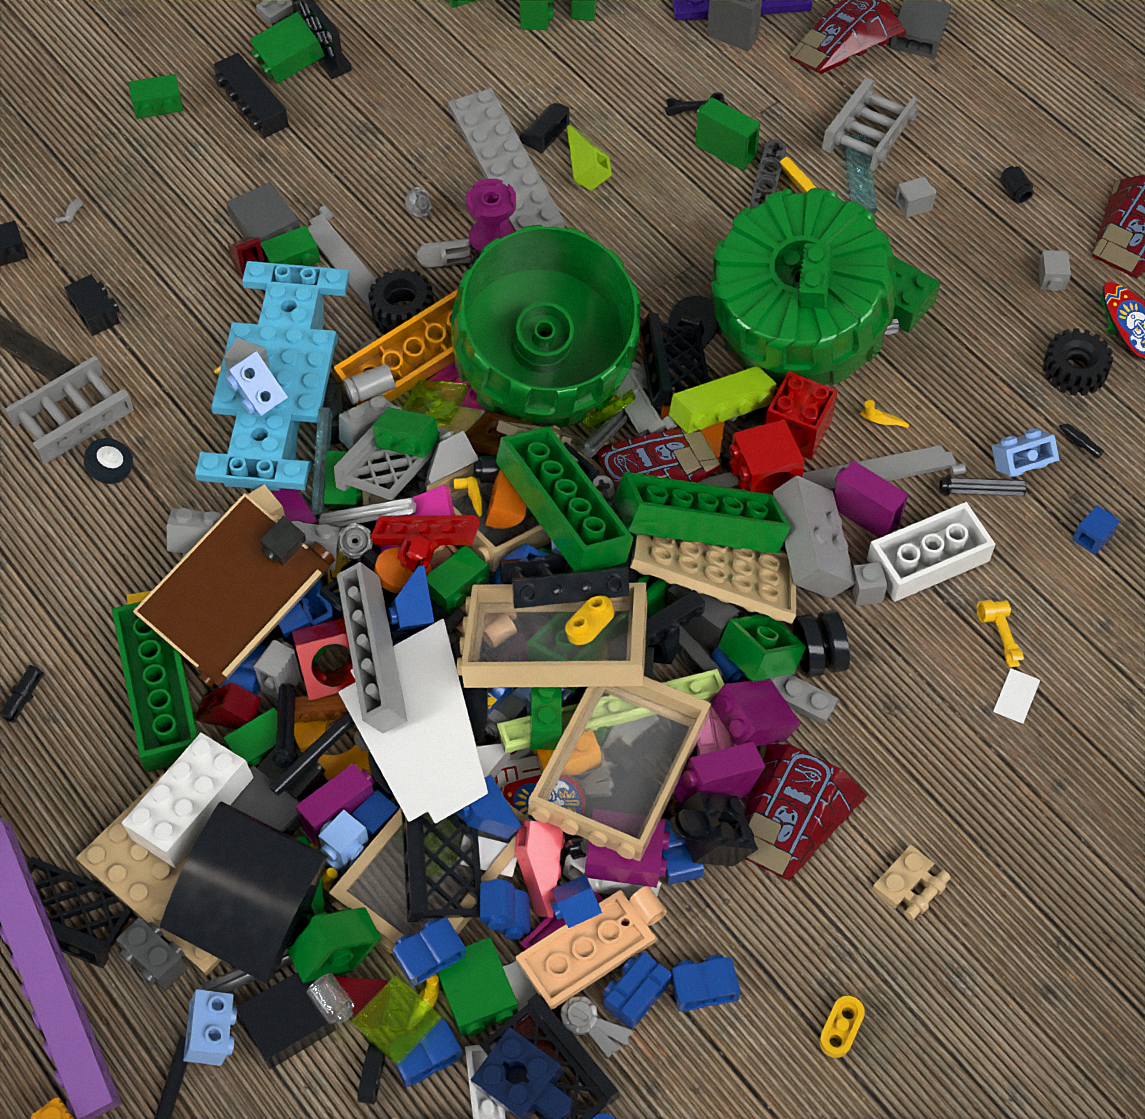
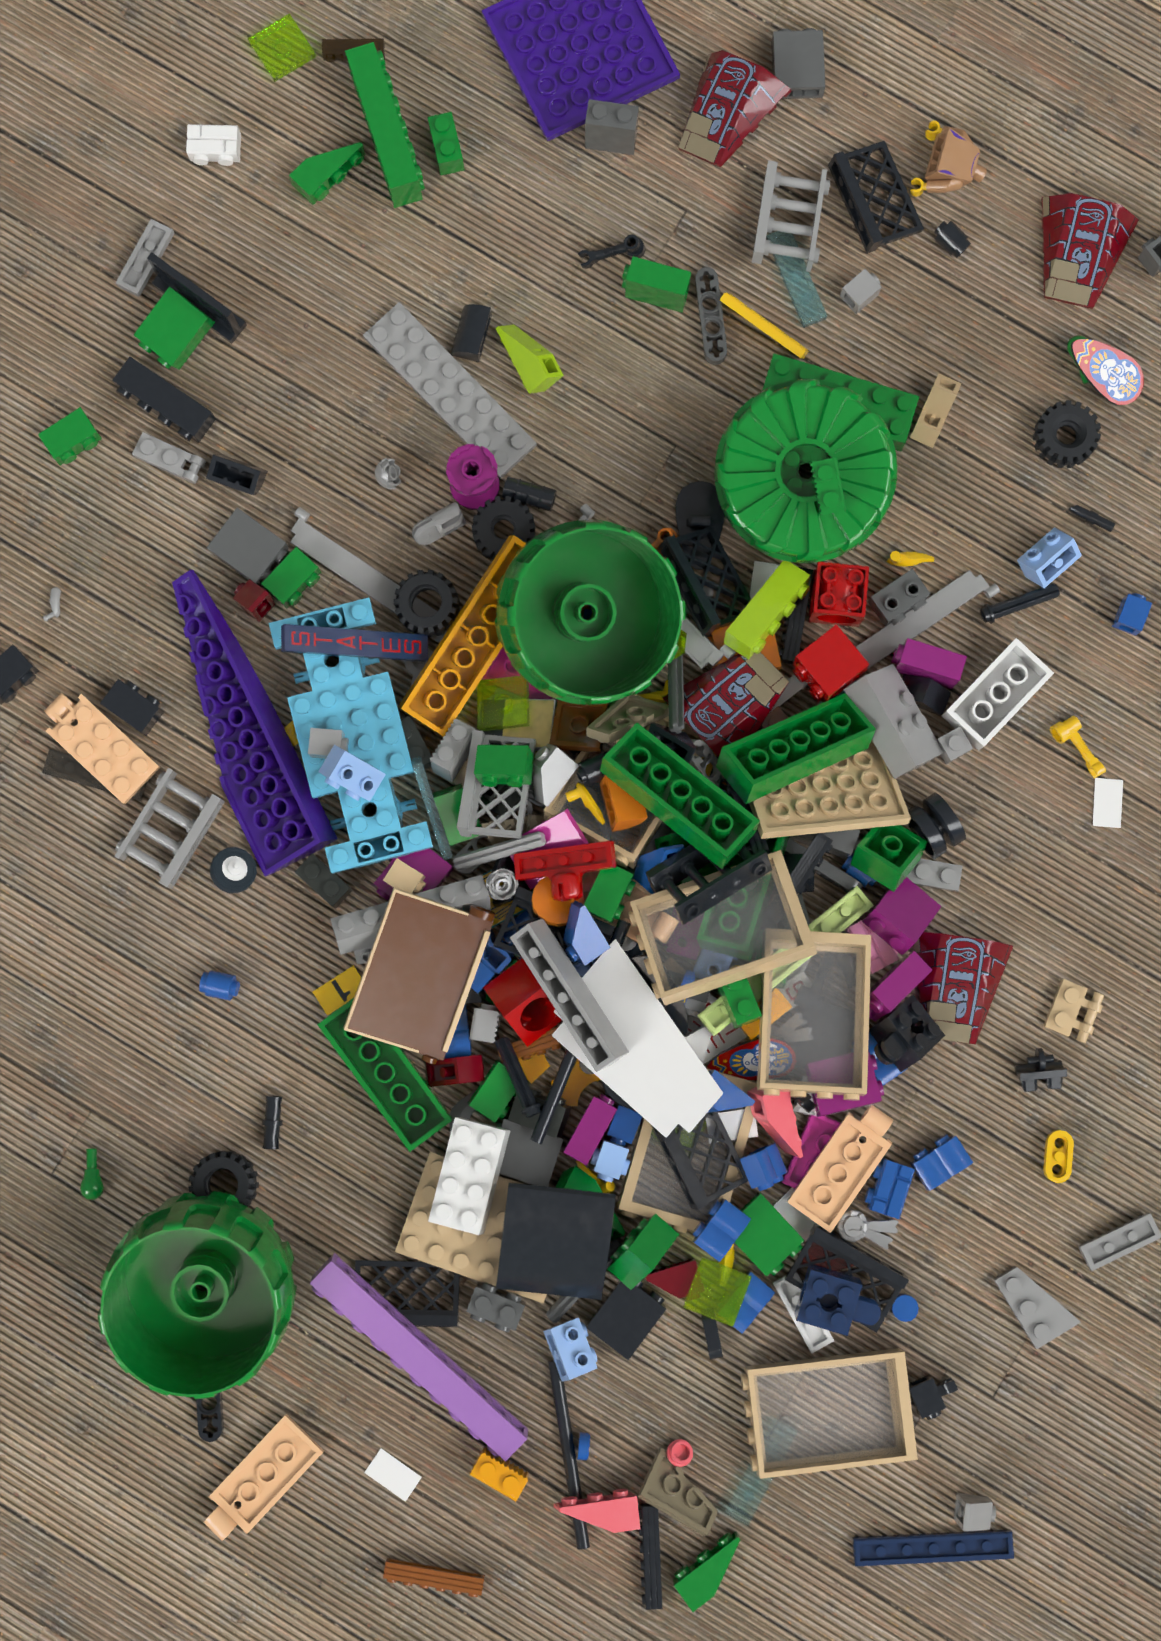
camera: 20 degrees left, 25 degrees up
pearl dark grey brick [260,515,306,565] -> none
clear brick [306,973,355,1025] -> none
light grey piece [343,364,396,404] -> none
blue brick [551,874,602,928] -> none
yellow plate [565,596,615,645] -> none
light grey brick [1038,250,1071,291] -> none
none -> light nougat hinge [44,693,160,804]
none -> light grey plate [132,432,207,484]
none -> dark purple wedge [172,570,338,877]
none -> blue brick [199,971,240,1001]
none -> black brick [206,454,268,495]
none -> dark blue tile [281,624,428,662]
none -> pearl dark grey brick [295,853,353,909]
none -> black fence [828,141,924,254]
none -> dark grey brick [868,569,930,626]
none -> black slope [902,674,951,717]
none -> medium nougat torso [910,120,987,197]
none -> tan brick [910,374,961,448]
none -> black hips [1014,1048,1067,1092]

